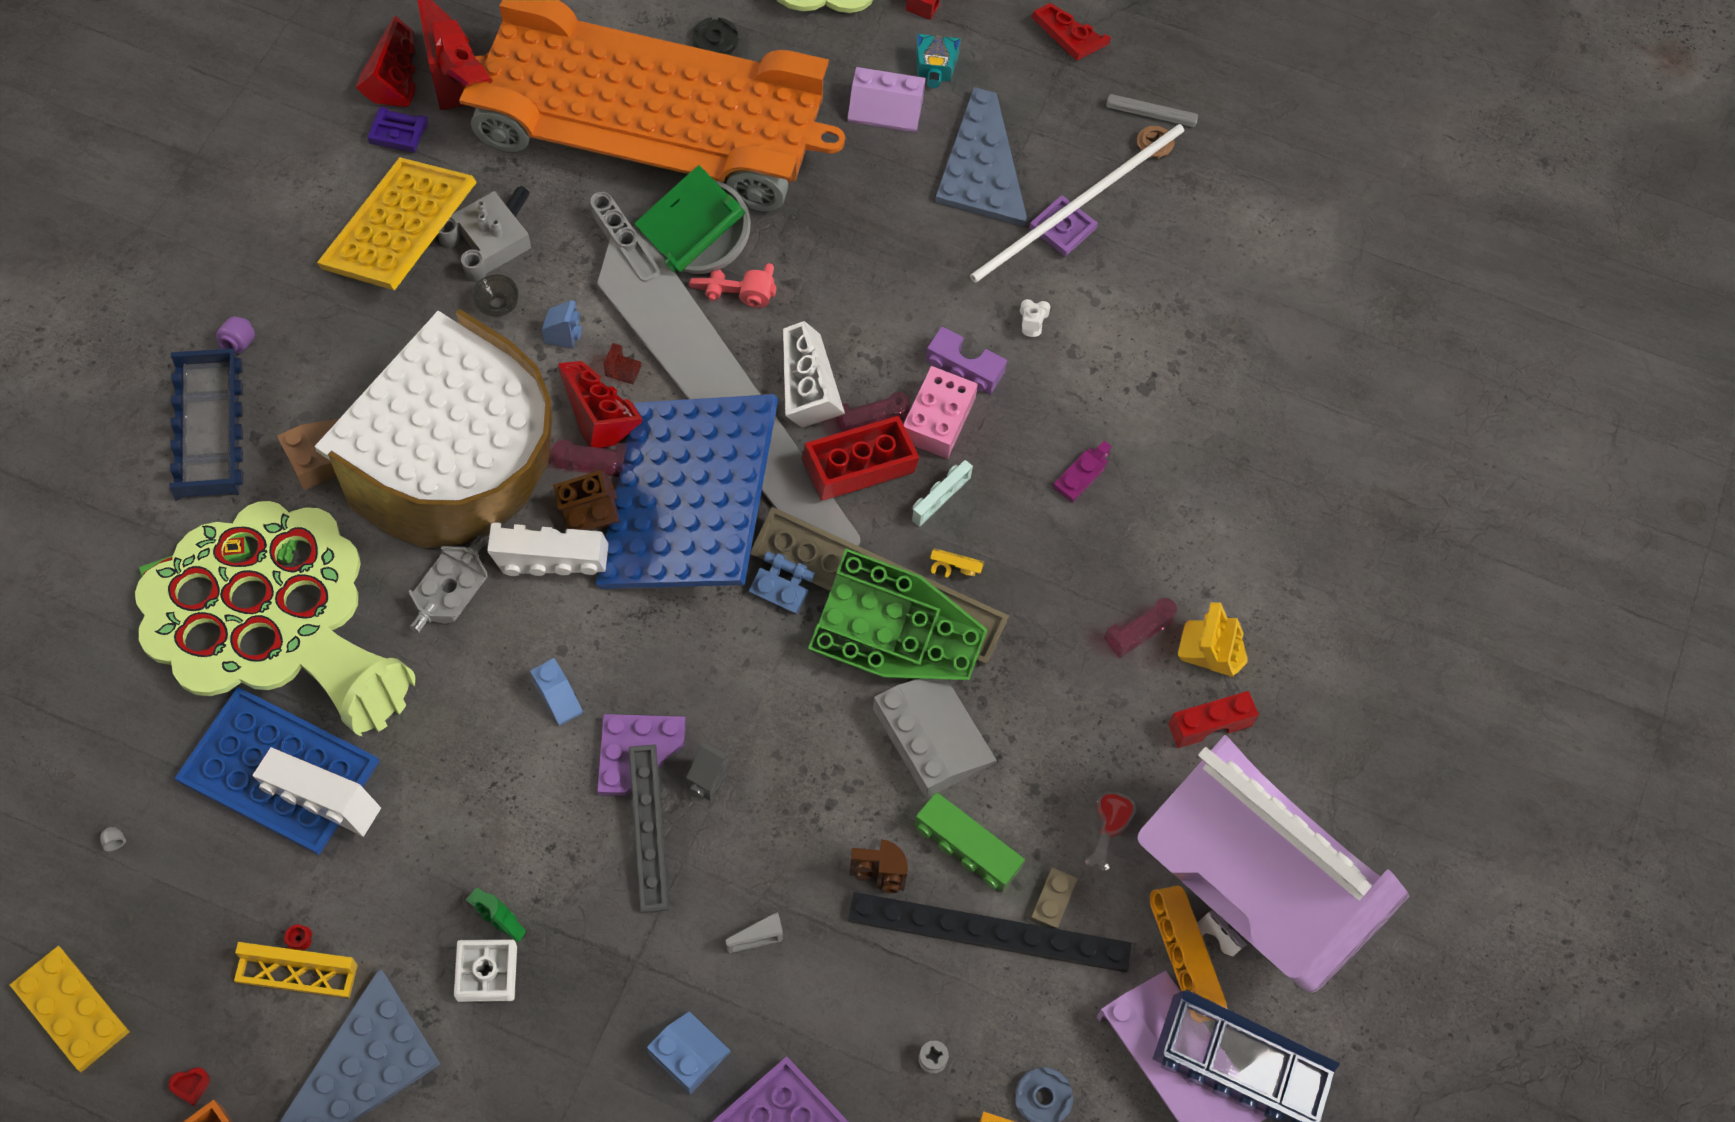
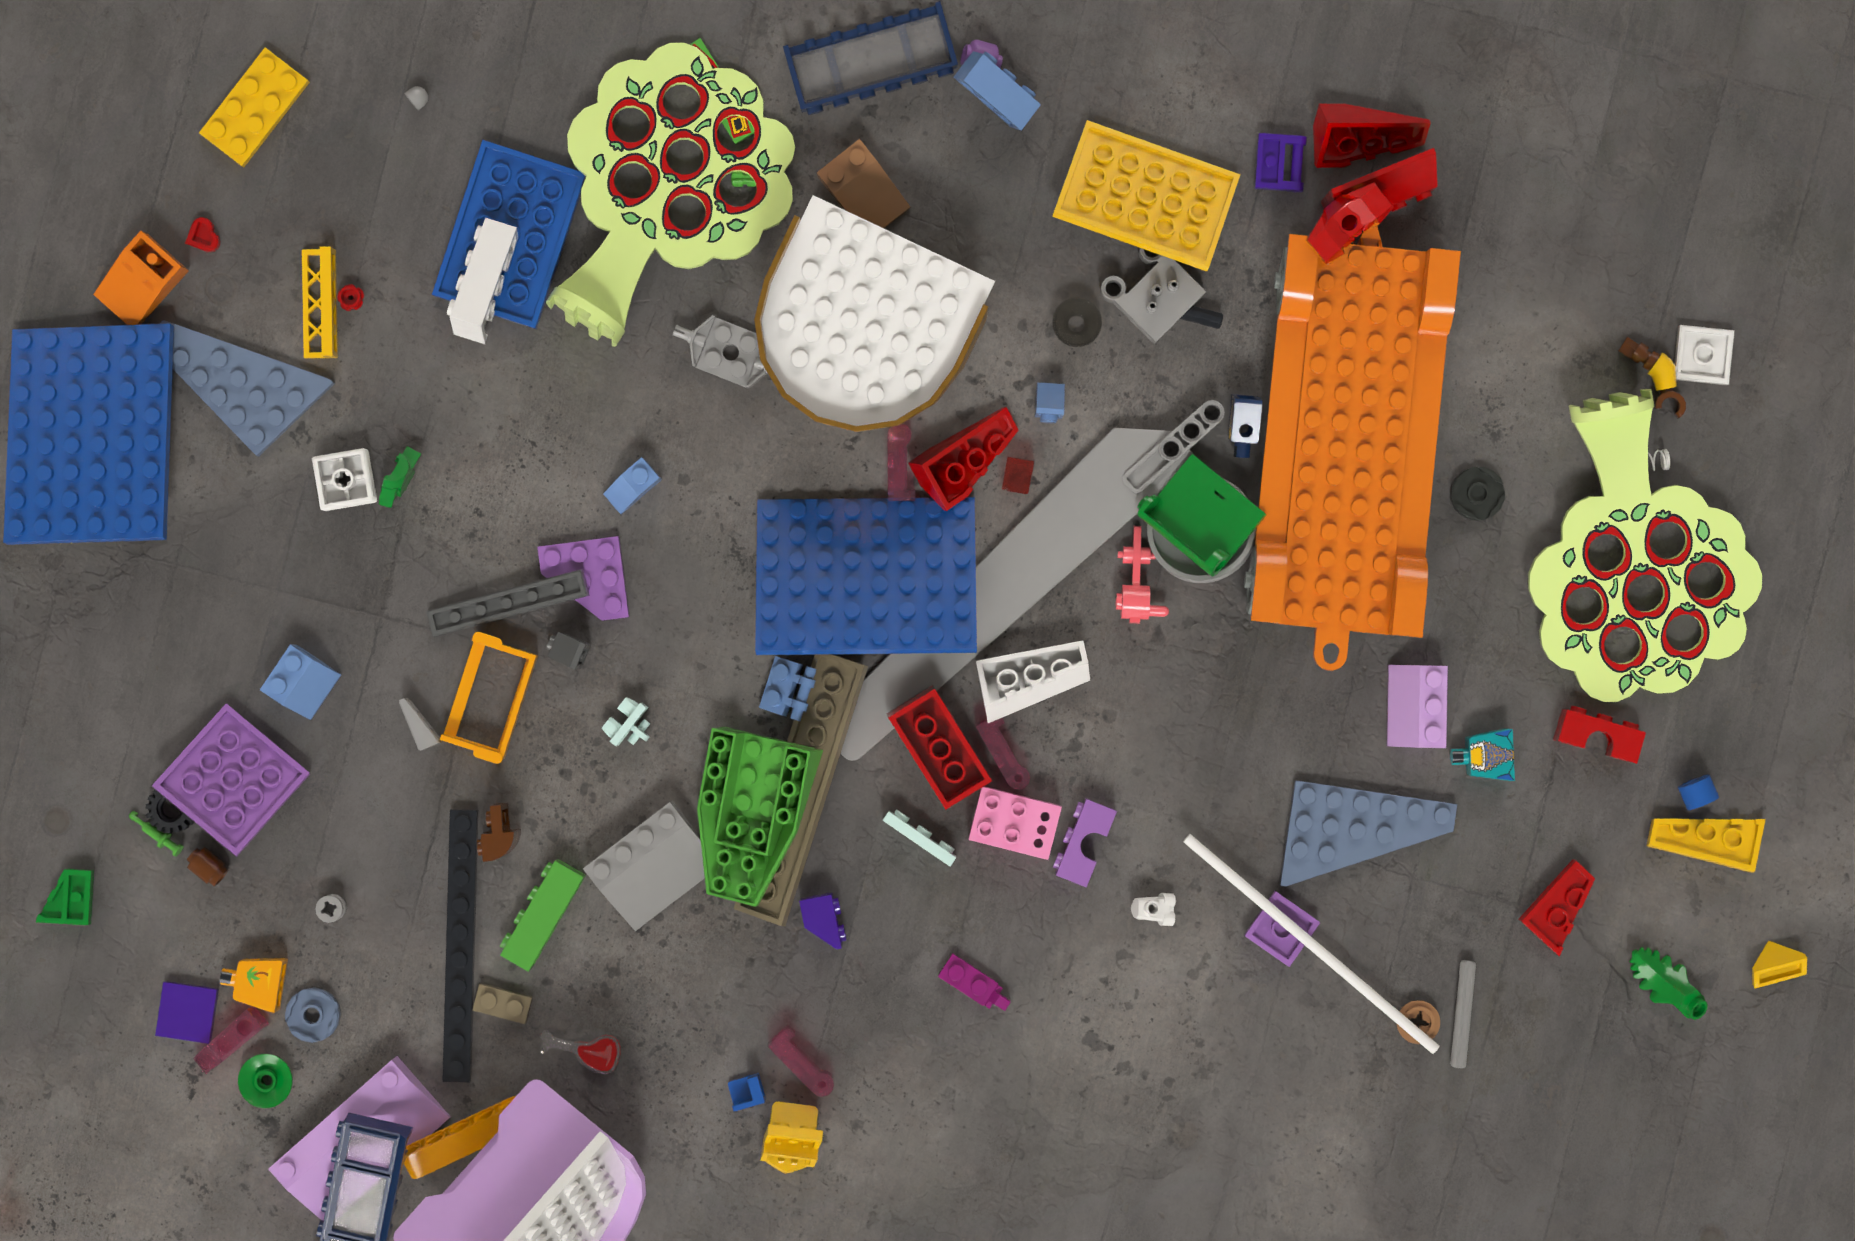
camera: 85 degrees right, 25 degrees up
white wedge [487,523,608,576] -> none
reddish brown brick [553,470,620,531] -> none
yellow plate [930,548,985,577] -> none
red arch [1168,691,1259,748] -> none
none -> light orange piece [440,632,538,764]
none -> light aqua hips [602,697,650,746]
none -> blue panel [728,1073,766,1112]
none -> dark purple slope [799,893,847,949]
none -> medium blue brick [954,51,1041,131]
none -> torso [1228,394,1263,458]

